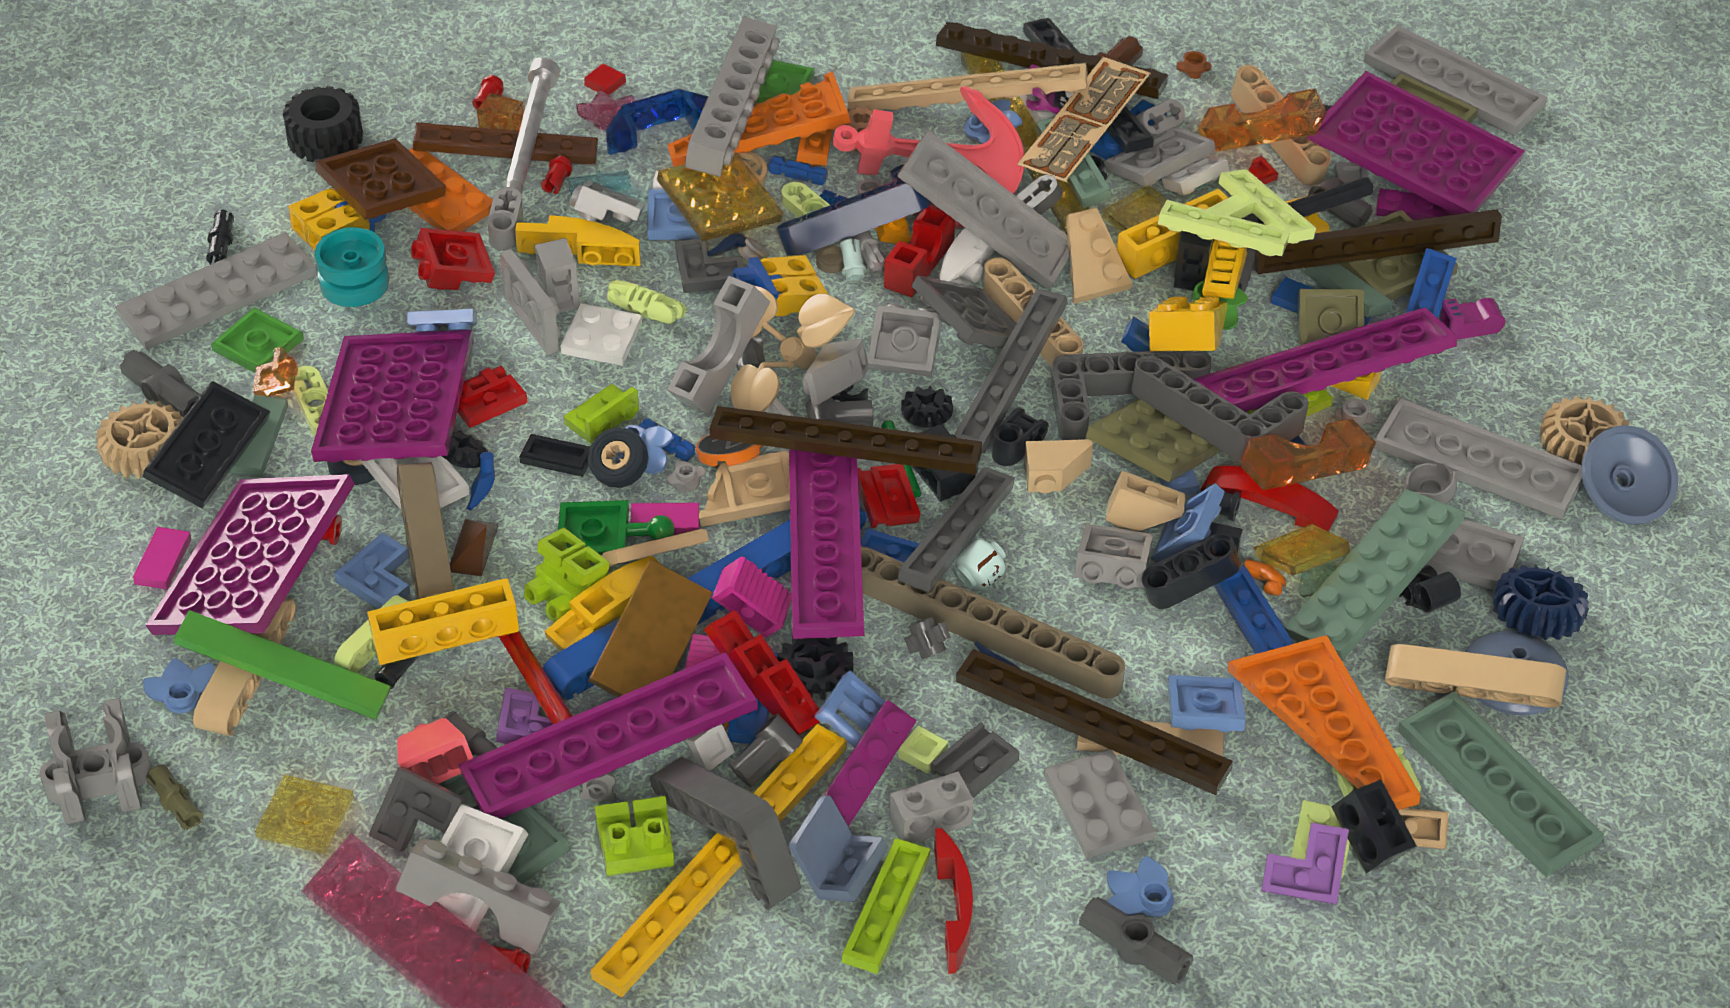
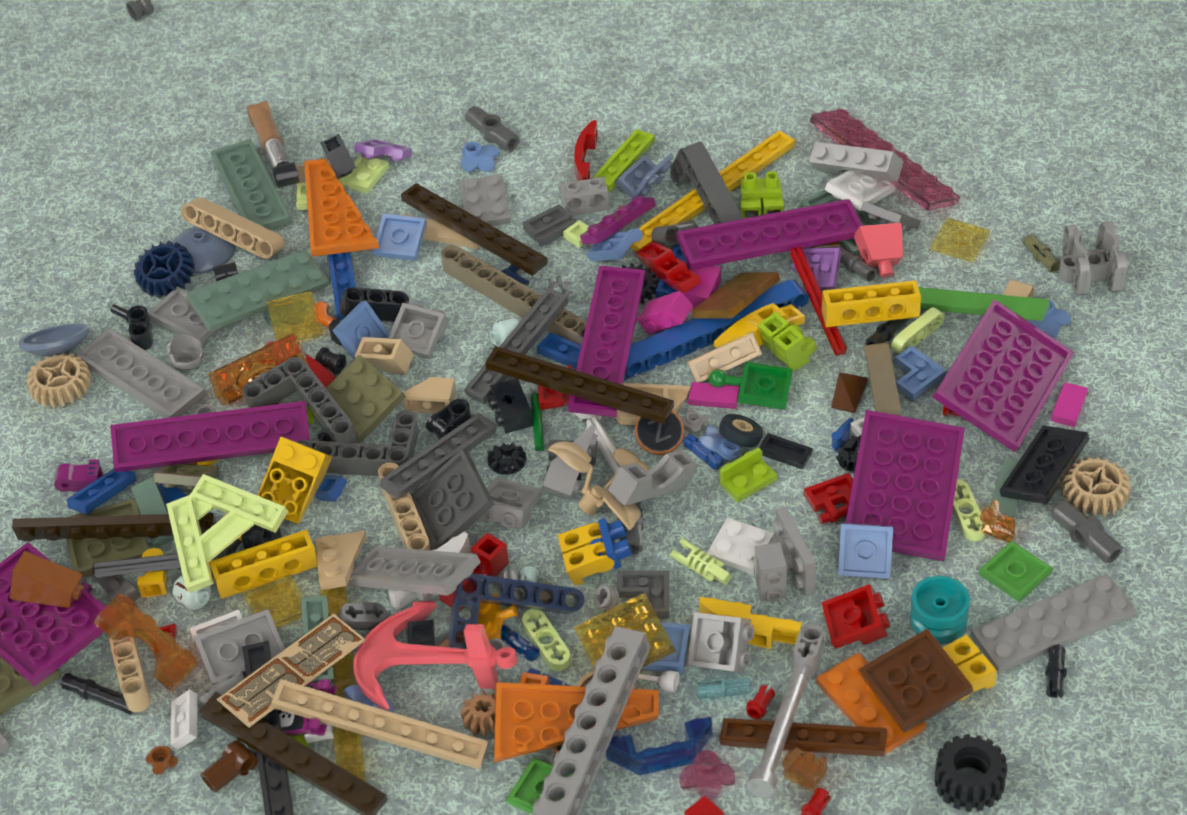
camera: 165 degrees left, 0 degrees up
none -> dark orange slope [10,551,84,608]
none -> black beam [110,304,153,350]
none -> white plate [170,690,198,749]
none -> piece [247,101,300,188]

